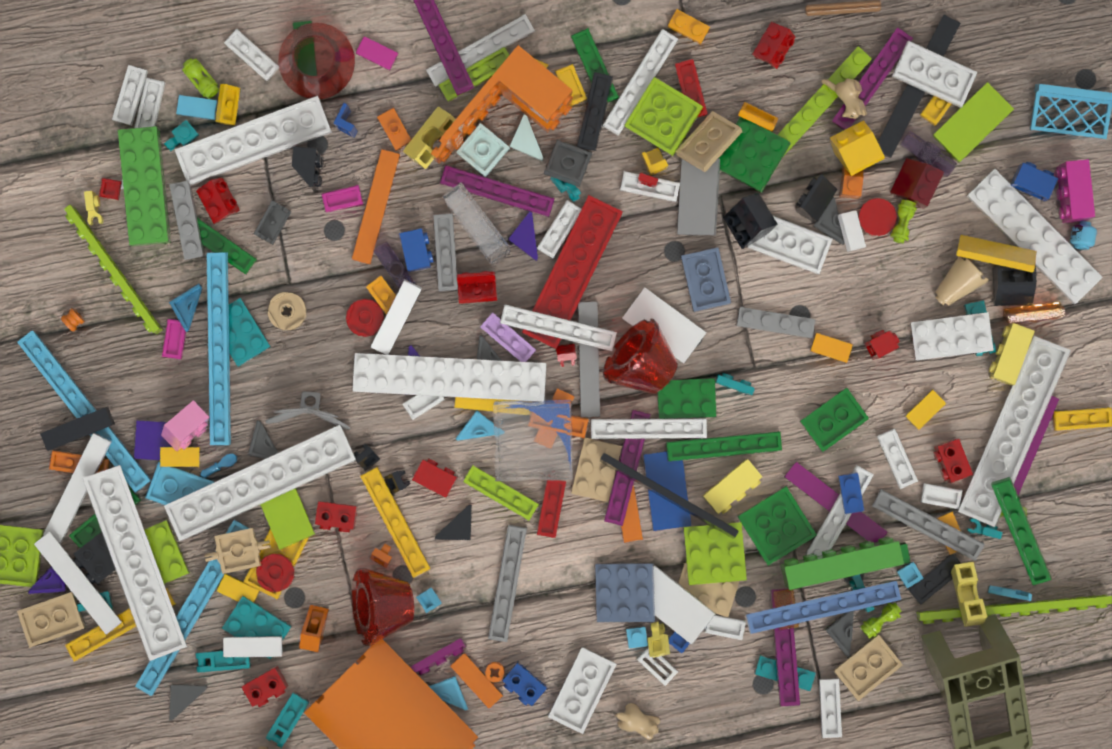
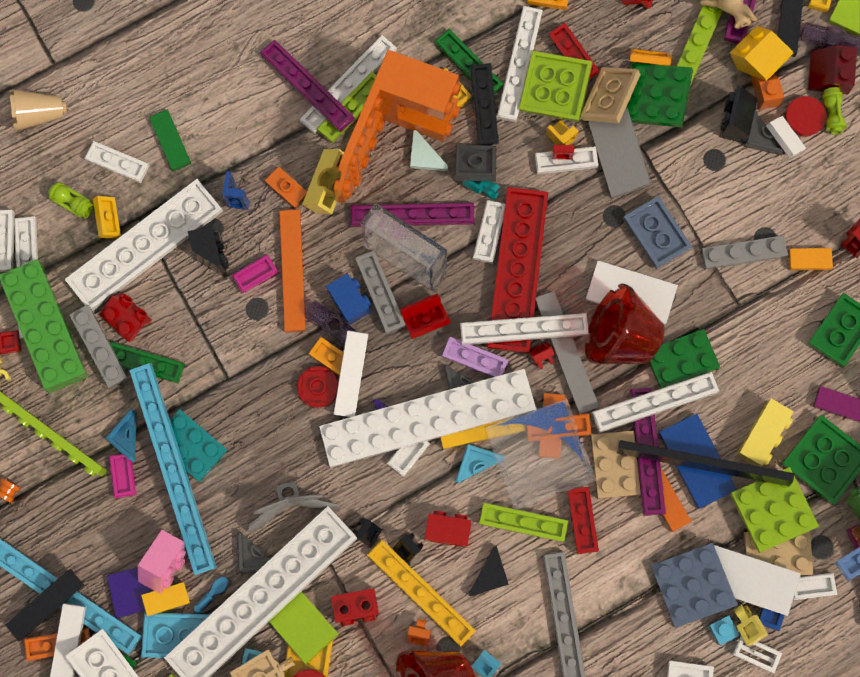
camera: 15 degrees left, 10 degrees down
teal plate [164,120,199,152] -> none
medium azure tile [176,95,218,120] -> none
dark grey hinge [254,200,291,245] -> none
tan plate [268,292,307,330] -> none
clear red cone [278,23,355,99] -> none
dark pink tile [356,36,398,71] -> none
light aqua plate [456,123,510,177] -> none
dark purple tile [508,212,538,261] -> none
green tile [666,432,782,461] -> none
teal plate [715,373,755,396] -> none
black slope [723,193,778,249] -> none
white tile [747,216,833,275] -> none

